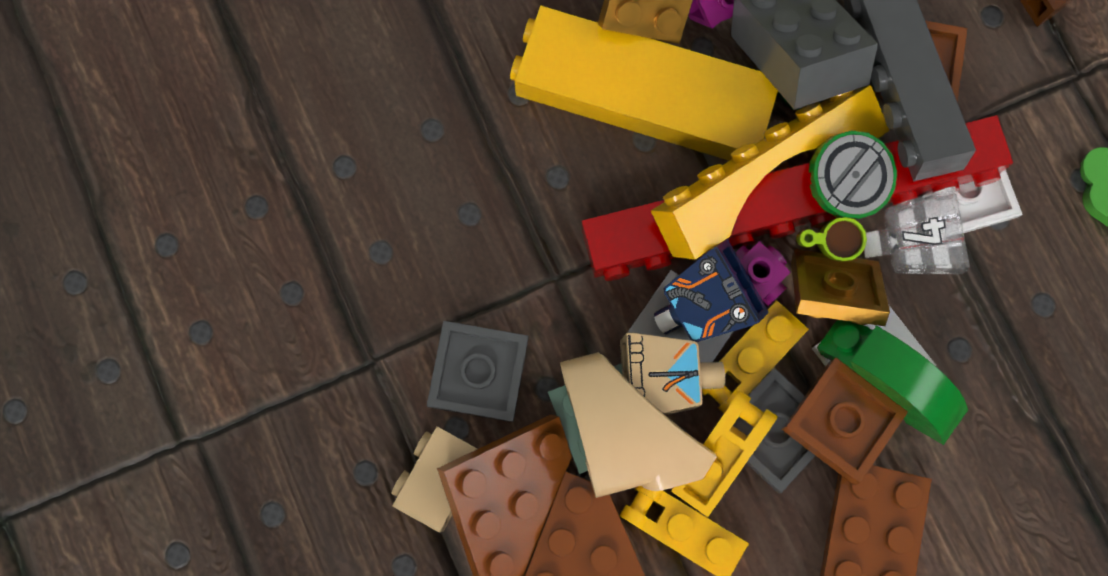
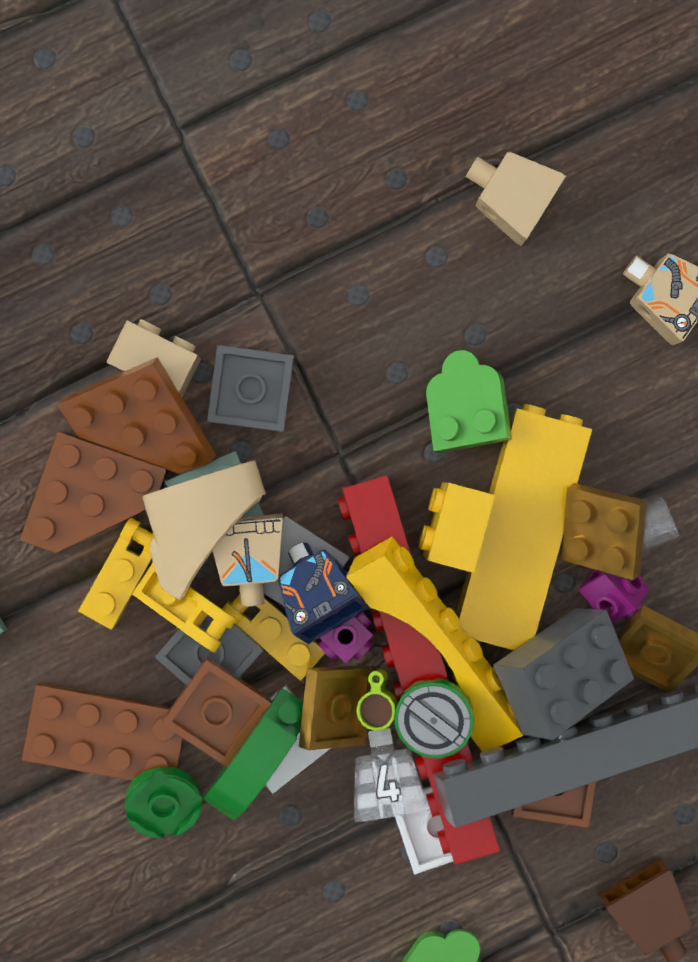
camera: 80 degrees right, 10 degrees up
none -> green tile [125,767,202,838]
none -> yellow piece [418,482,495,573]
none -> bright green plate [426,350,512,454]
none -> tan torso [465,152,566,246]

